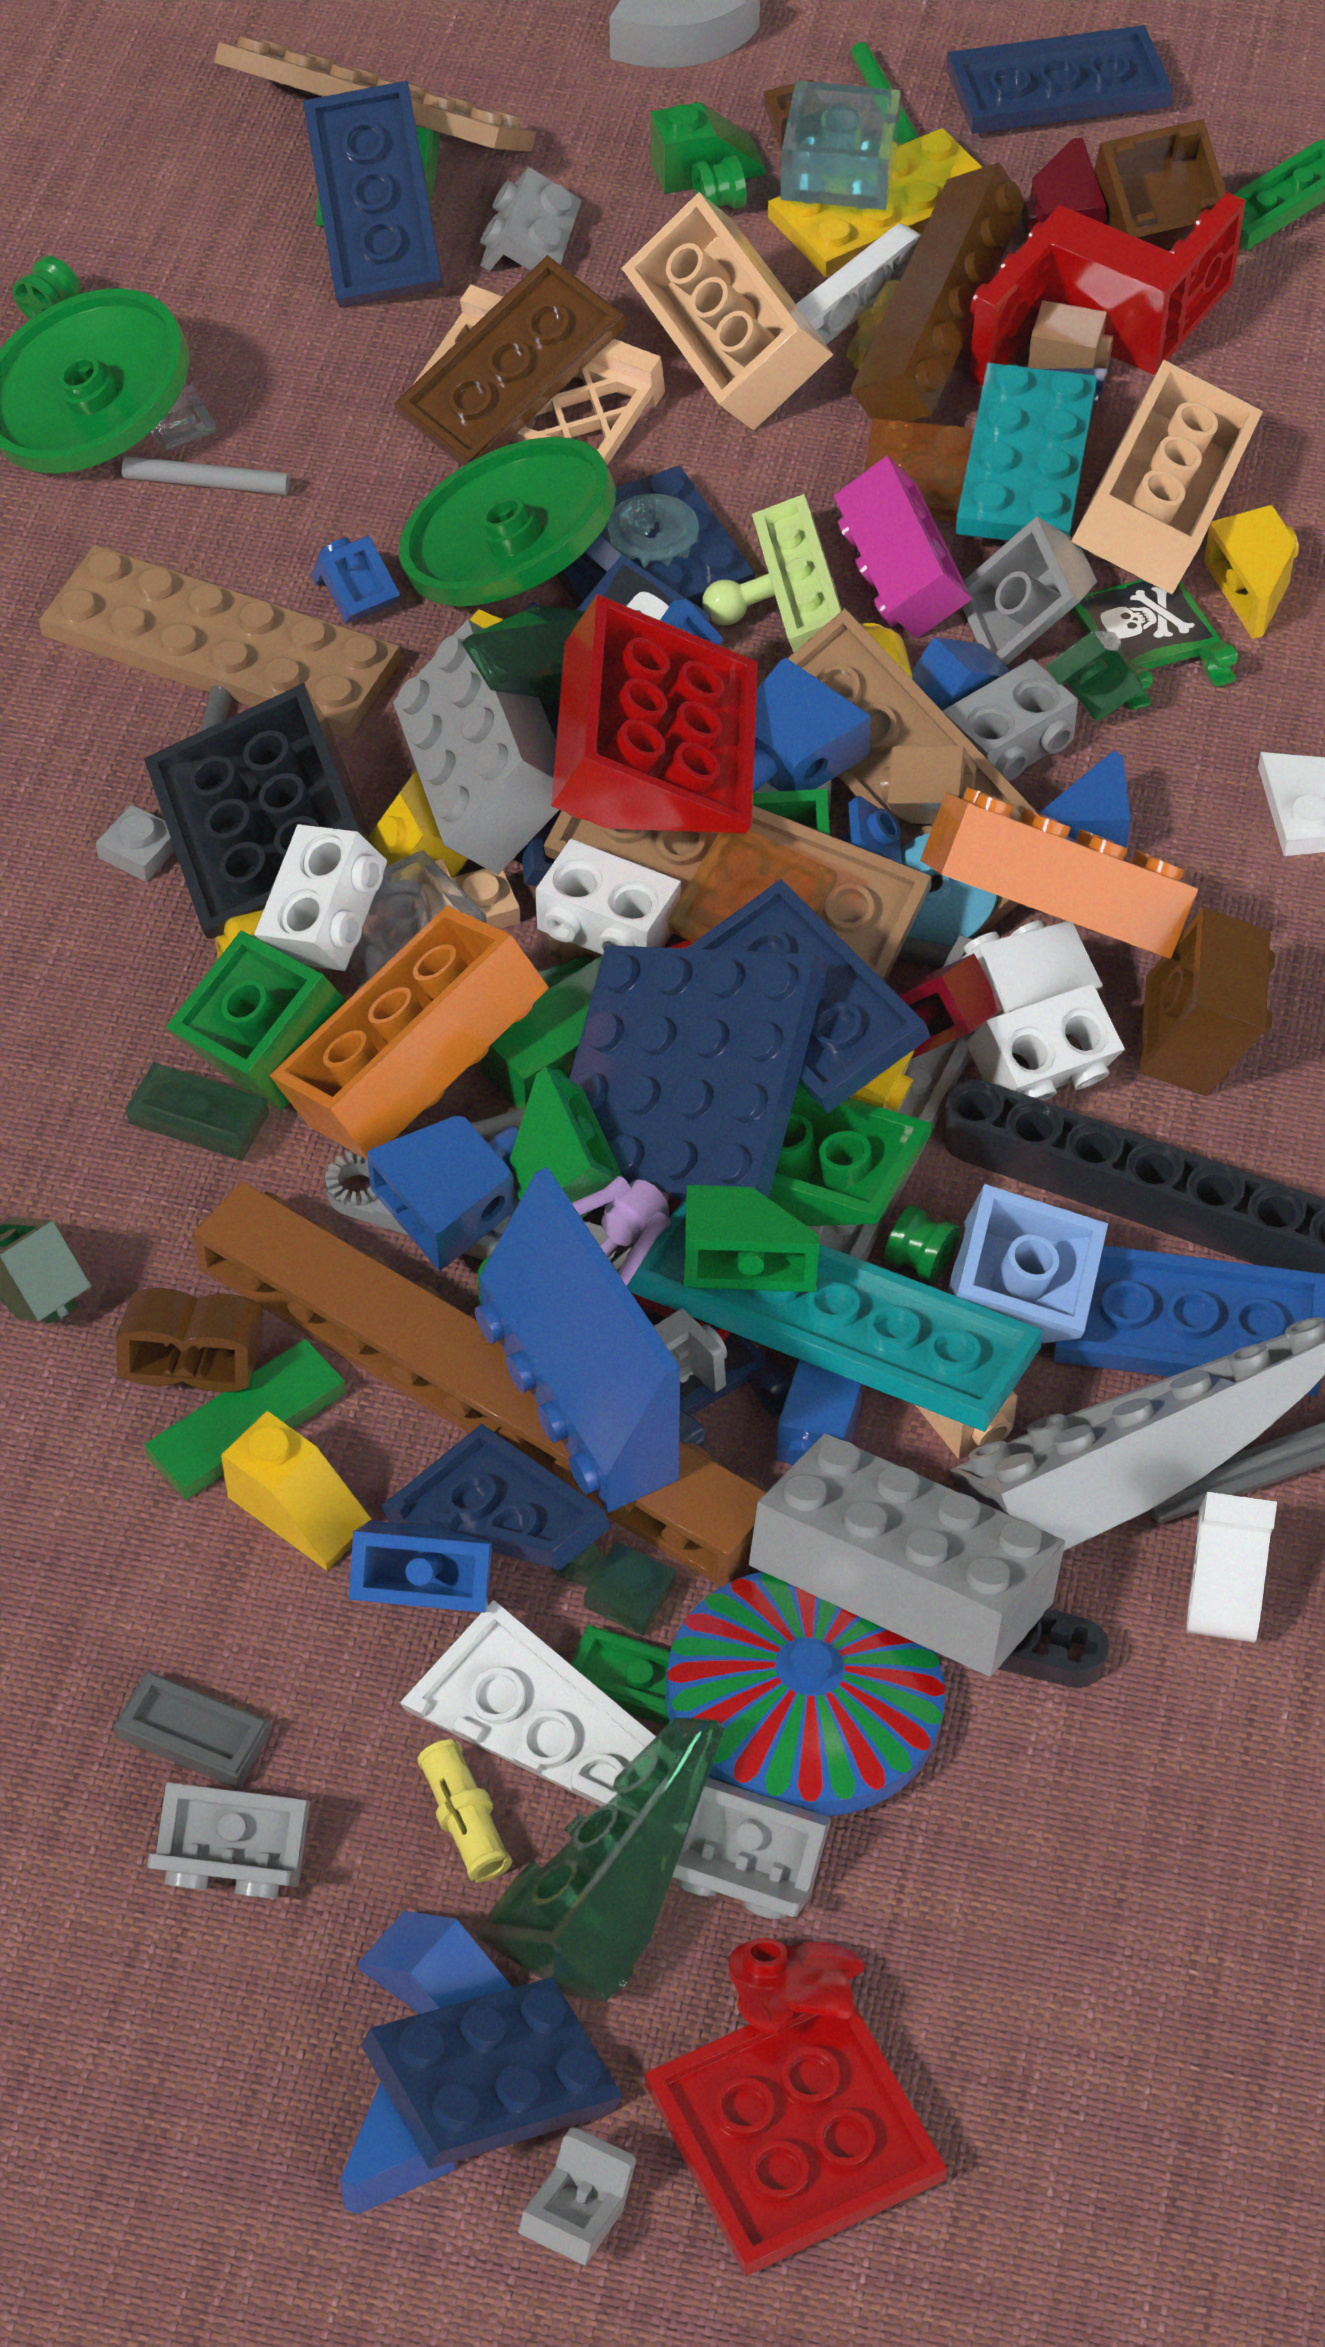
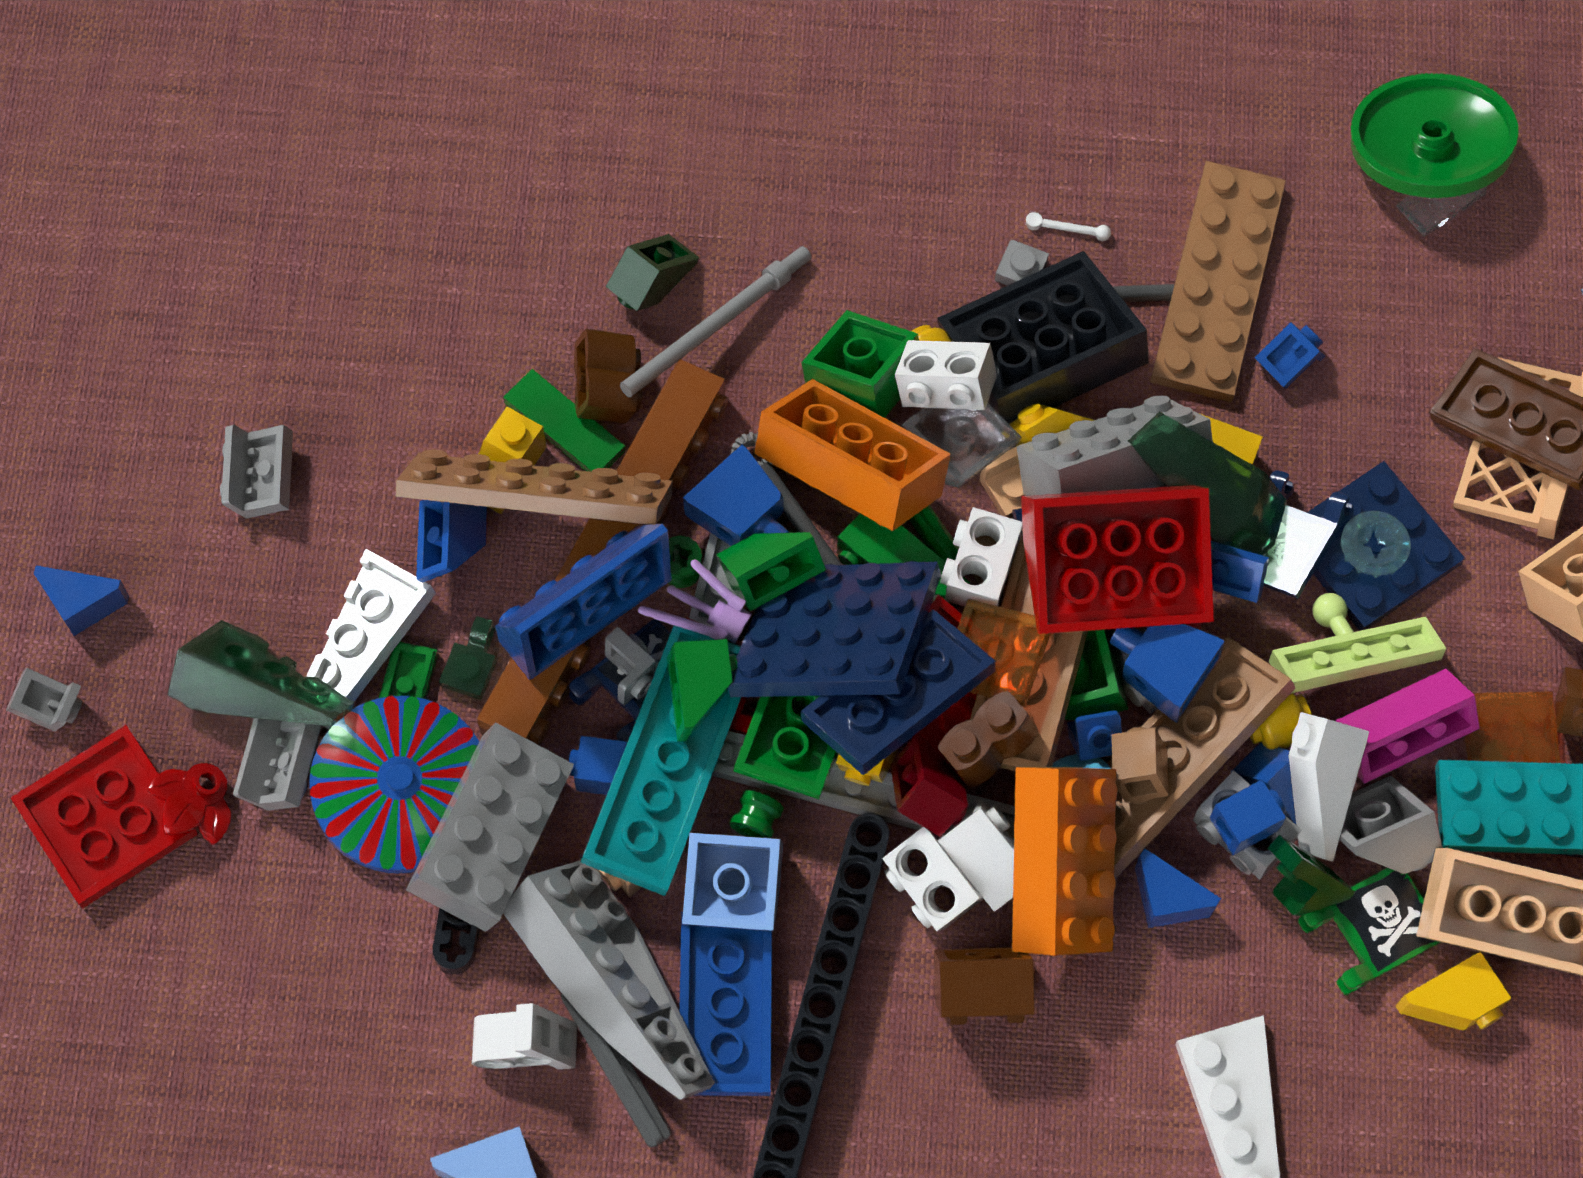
camera: 80 degrees right, 15 degrees up
green wheel [12,256,81,319] -> none
dark grey tile [113,1670,272,1789] -> none
light grey bar [122,456,290,495] -> none
clear green plate [126,1062,269,1161] -> none
blue slope [358,1911,513,2014] -> none
dark blue plate [361,1977,623,2169] -> none
dark blue wing [381,1423,611,1570] -> none
green dish [399,437,616,606] -> none
light yellow pin [417,1739,512,1883] -> none
none -> medium nougat plate [396,449,673,525]
none -> light grey bar [620,246,812,397]
none -> reddish brown brick [938,691,1039,787]
none -> white hinge [1026,212,1111,241]
none -> blue brick [1209,780,1286,855]
none -> white slope [1289,712,1370,862]

